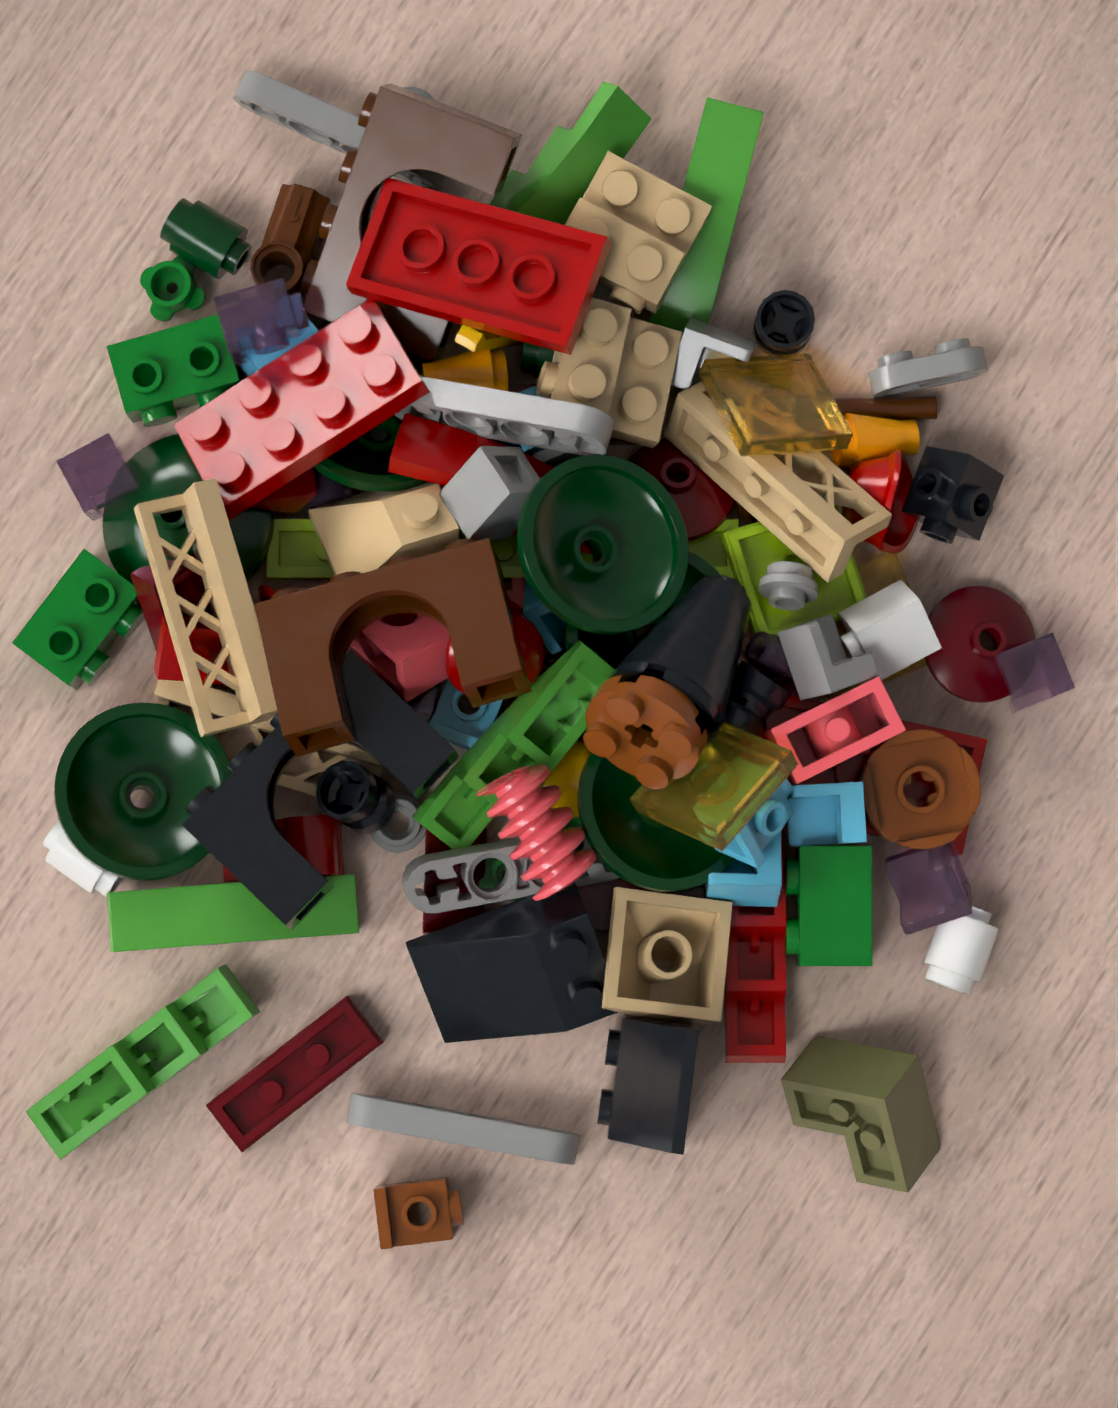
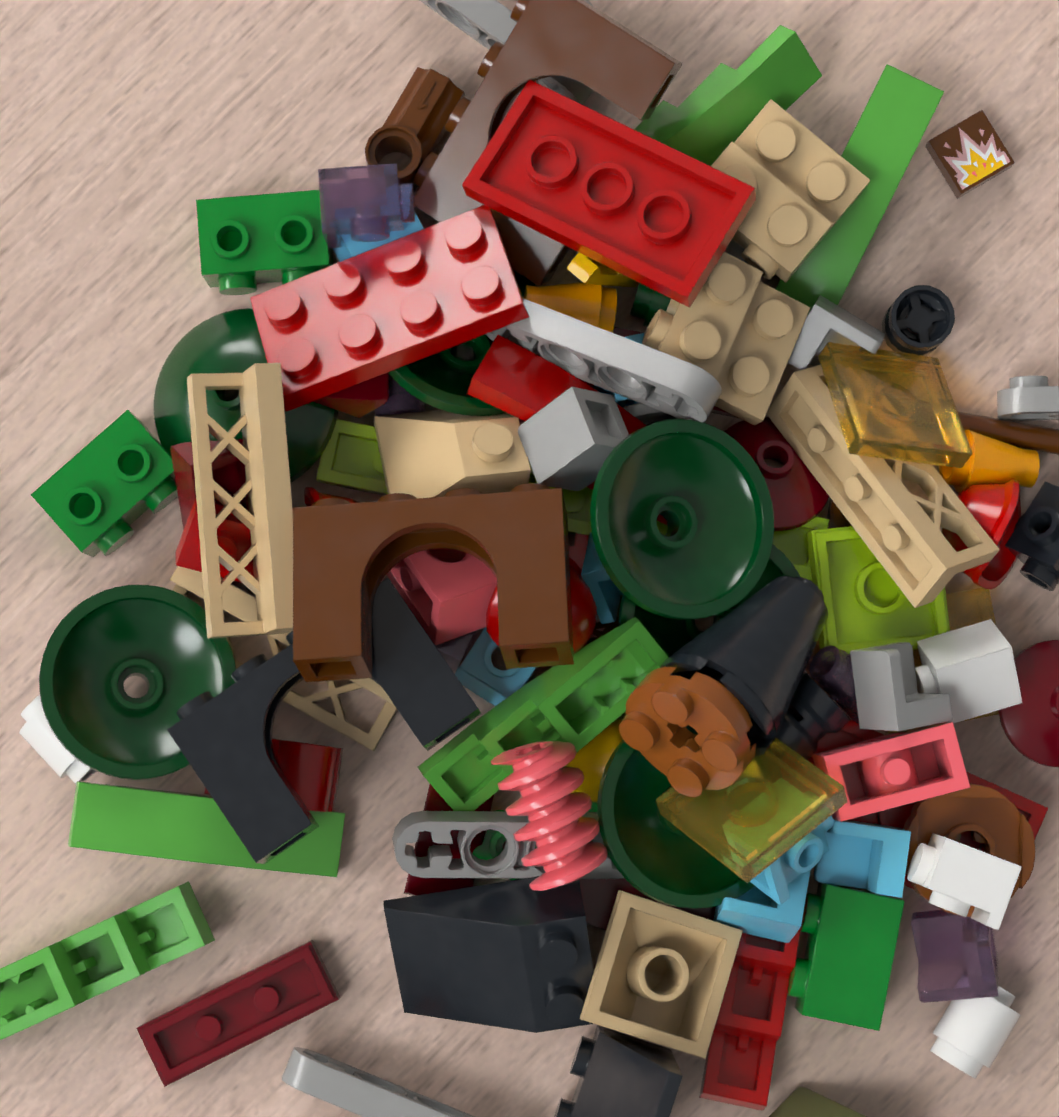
camera: 10 degrees right, 0 degrees up
clear purple panel [56,433,139,522] -> none
green plate [140,256,206,322] -> none
dark green brick [160,198,252,279] -> none
black wheel [316,761,396,833] -> none
light grey plate [370,793,426,853] -> none
light grey plate [758,561,819,611] -> none
none -> white brick [907,833,1022,930]
none -> tile [925,110,1015,199]

